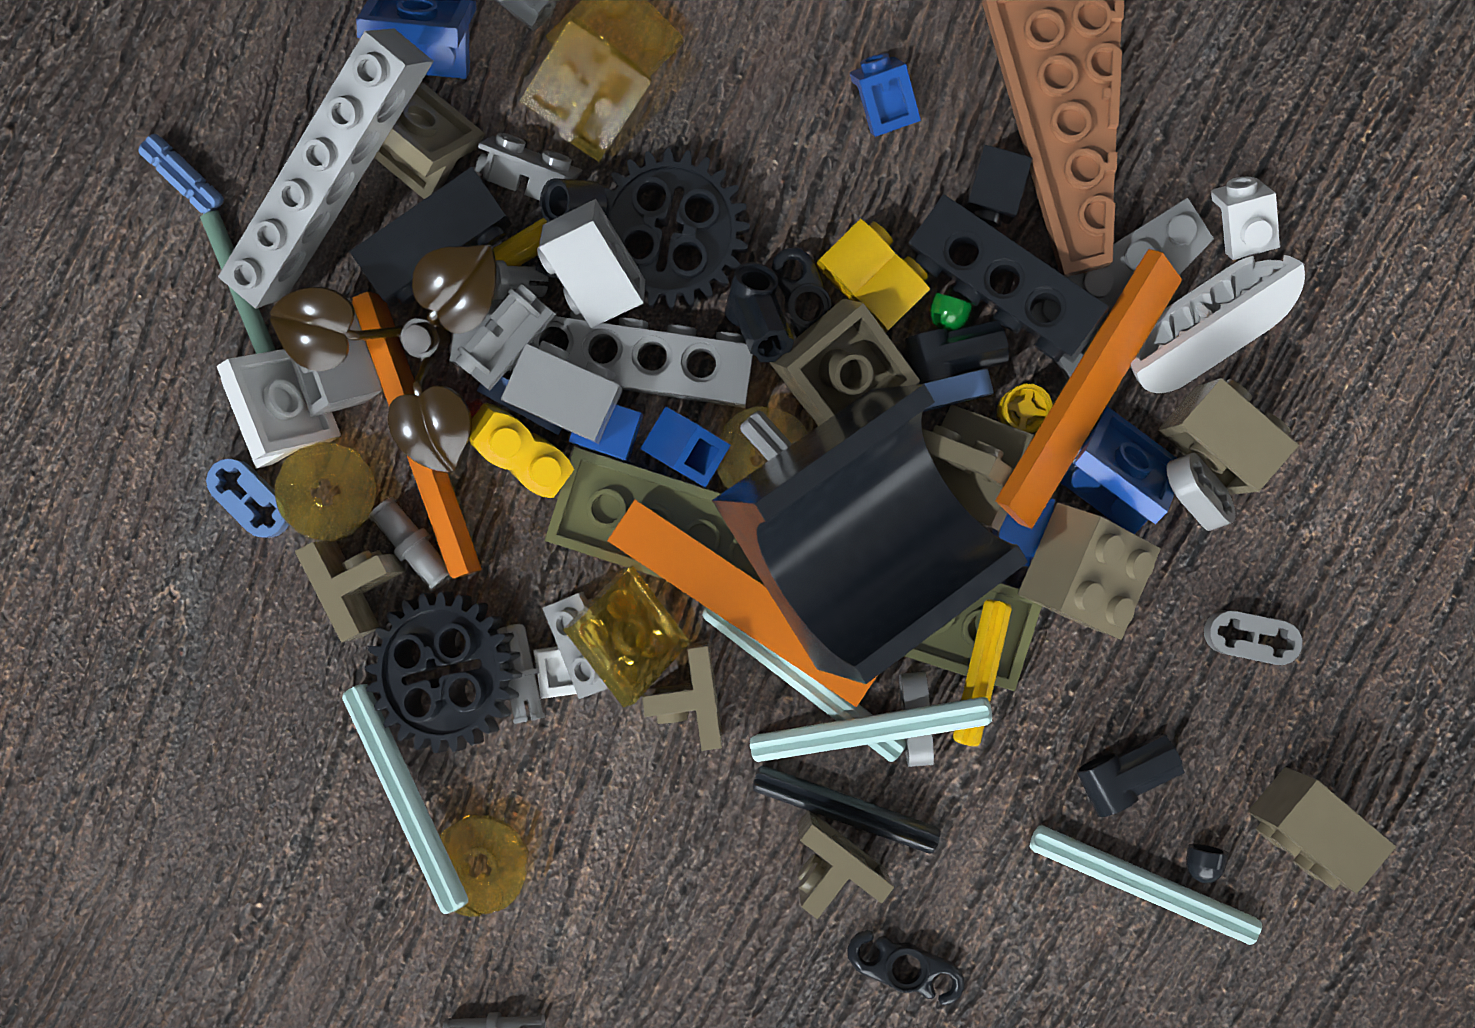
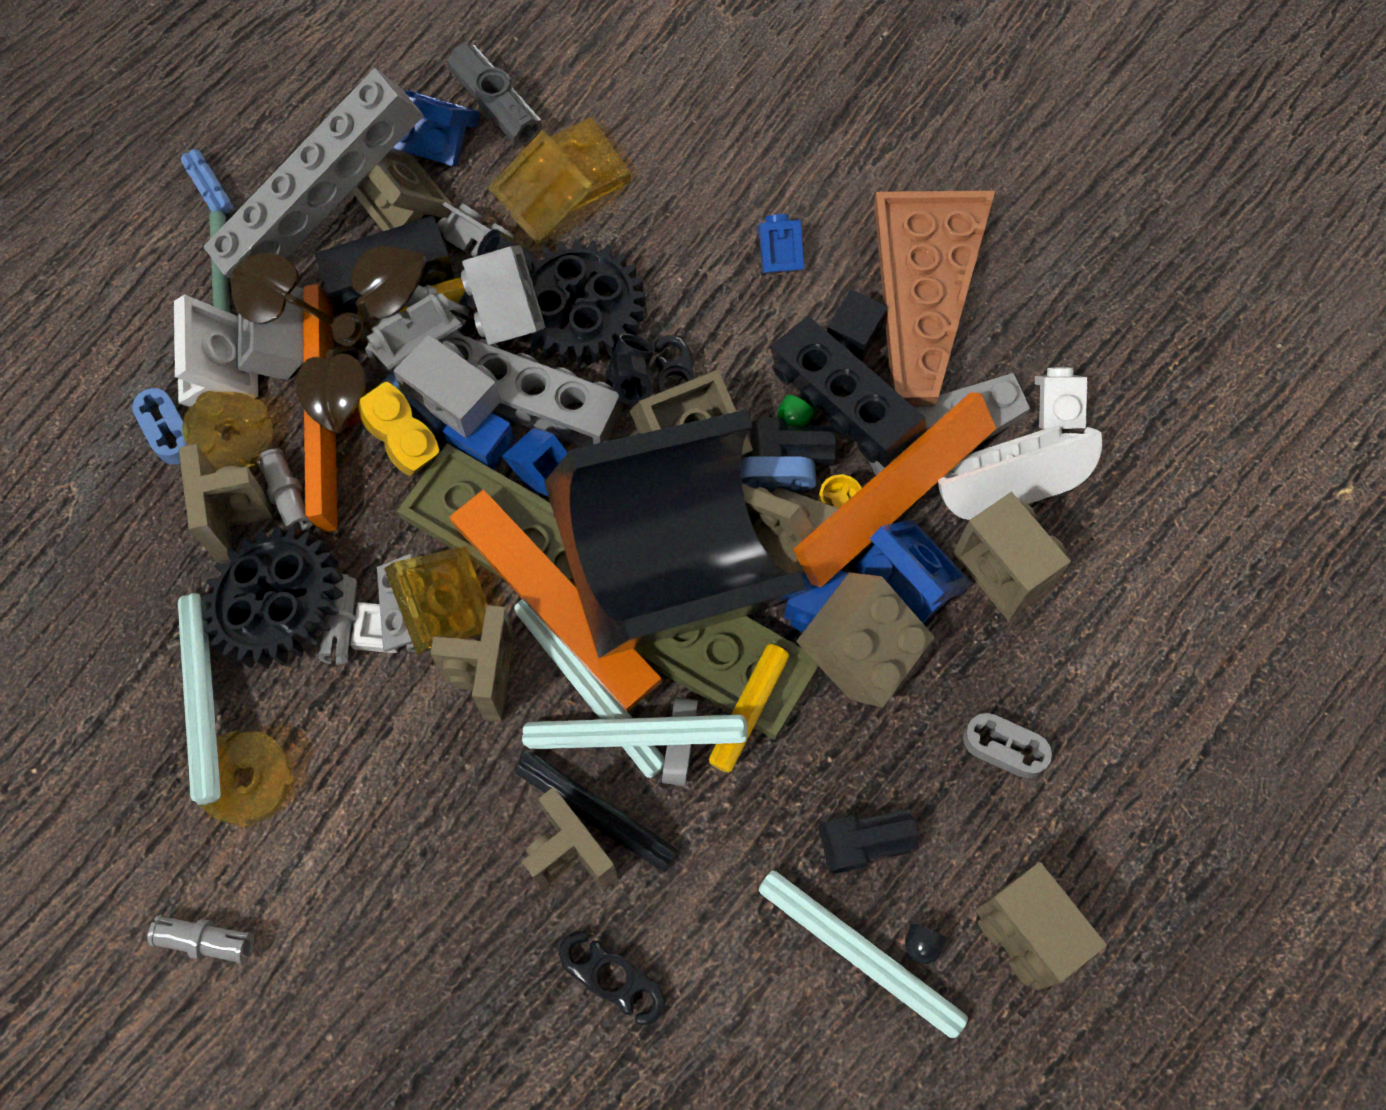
camera: 10 degrees right, 20 degrees down
yellow brick [816,218,930,333] -> none
light grey beam [1167,453,1236,531] -> none

